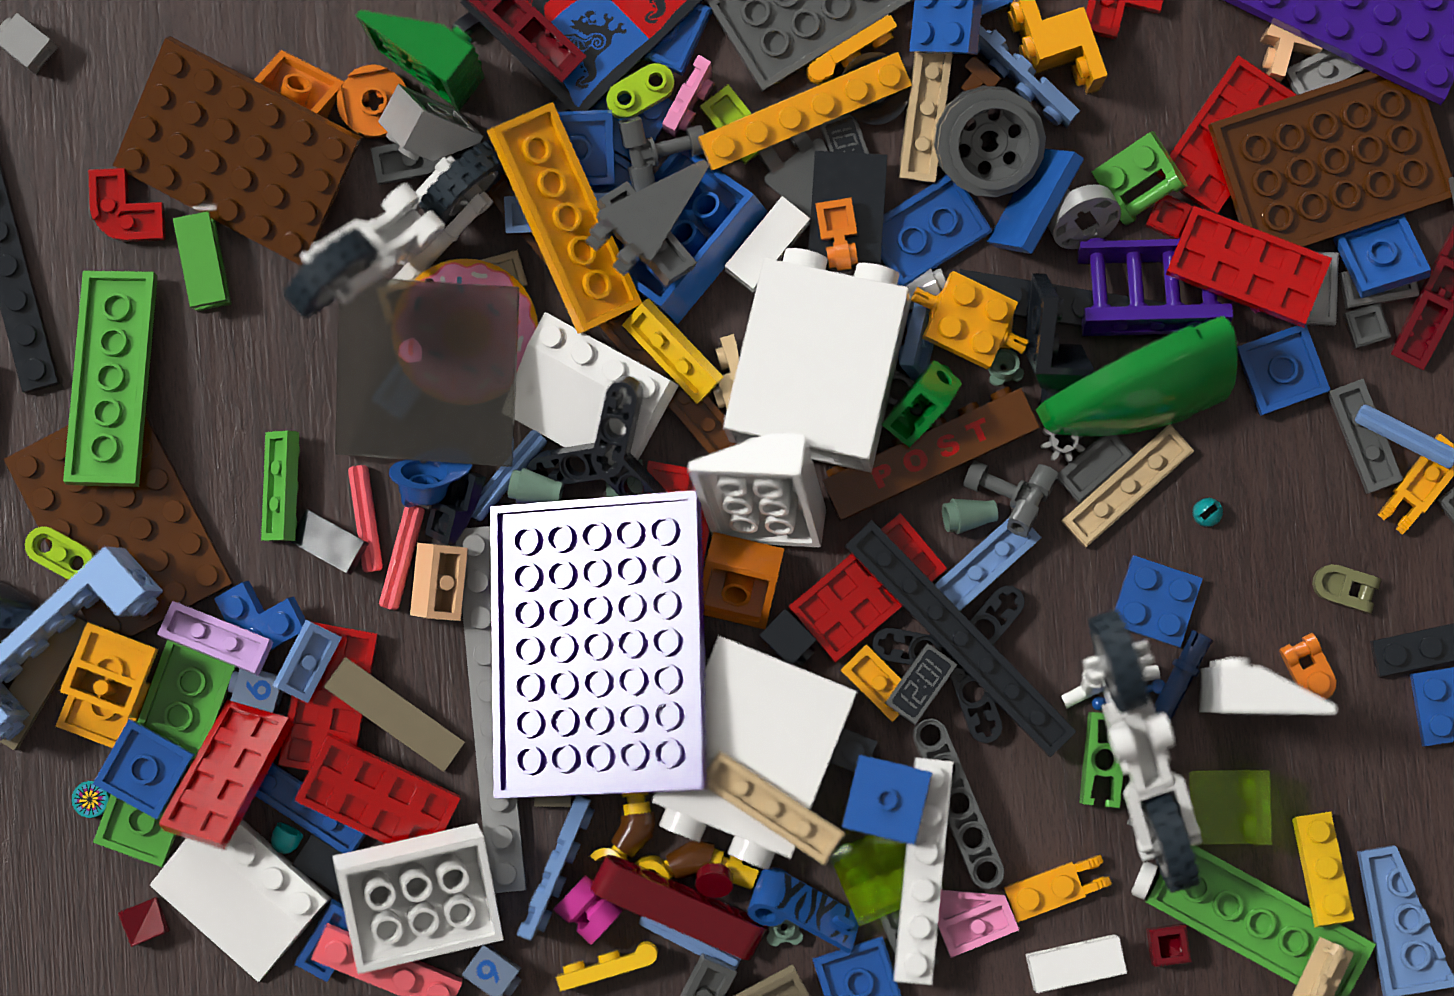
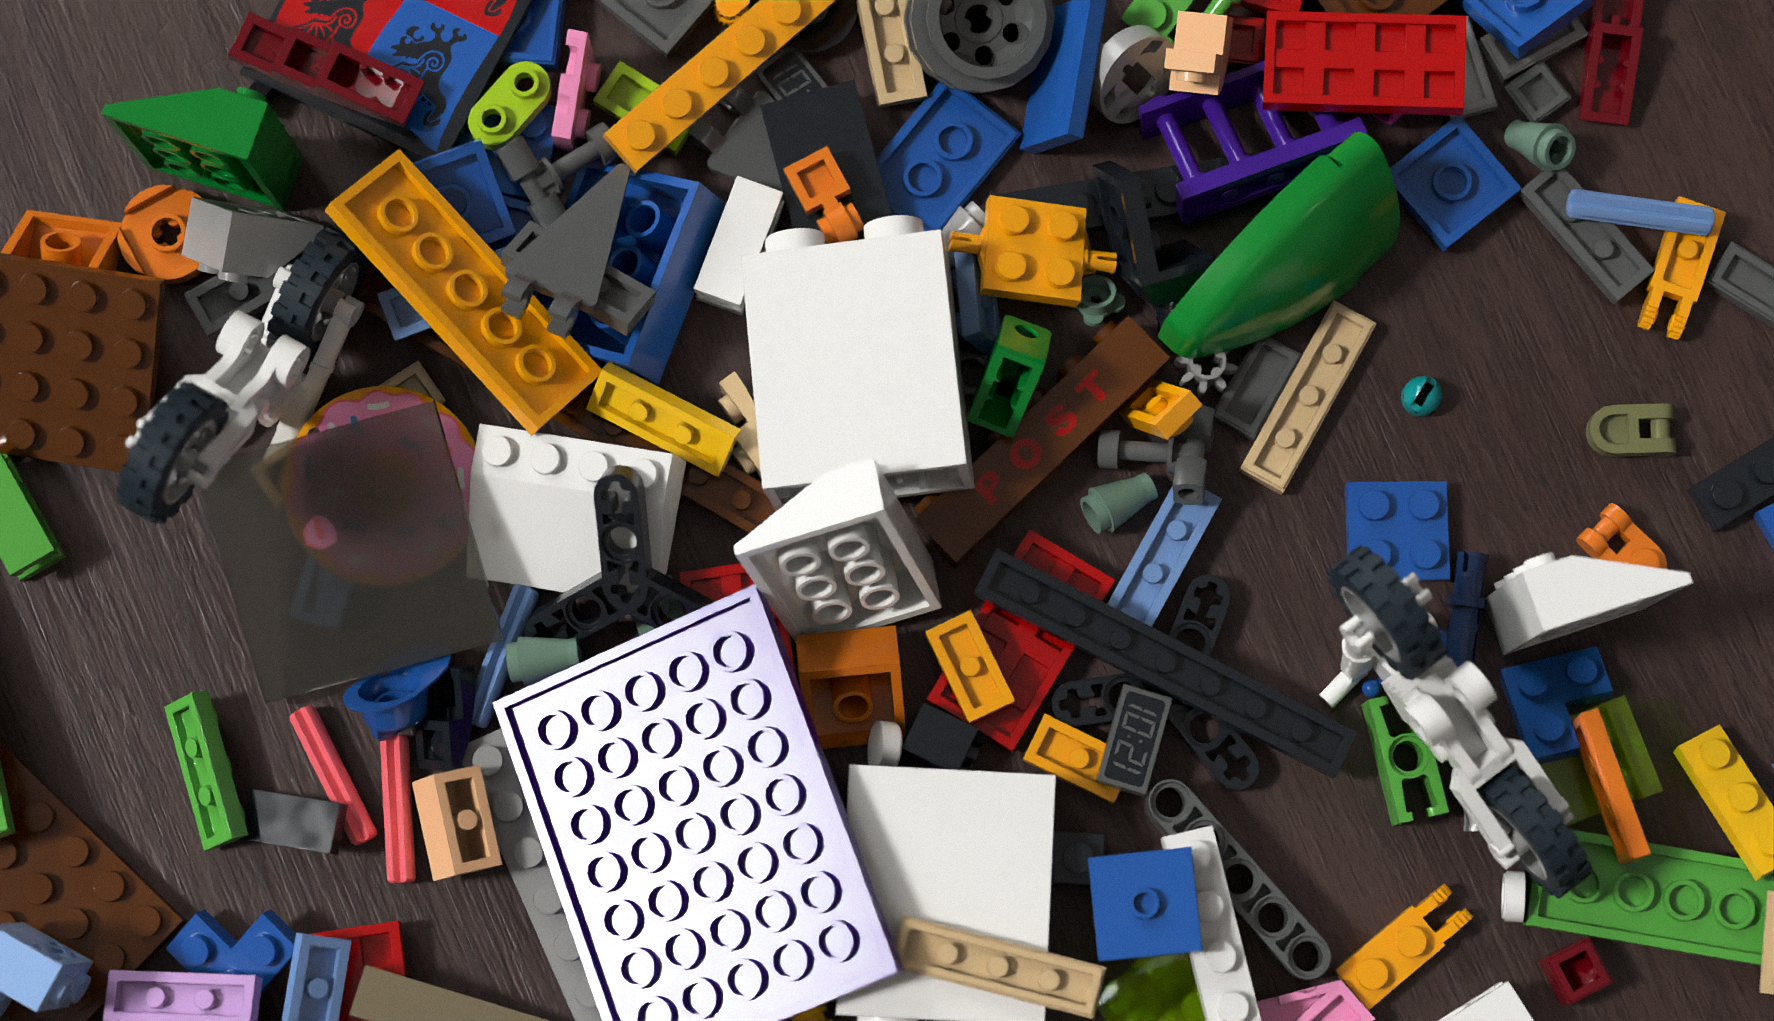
camera: 25 degrees left, 5 degrees down
none -> white tile [867,720,902,767]
none -> light orange plate [925,610,1015,724]
none -> light orange plate [1118,379,1202,440]
none -> light nougat brick [1164,11,1234,95]
none -> blue plate [1499,646,1613,764]
none -> sand green cone [1504,120,1576,172]
none -> orange tile [1571,708,1651,866]

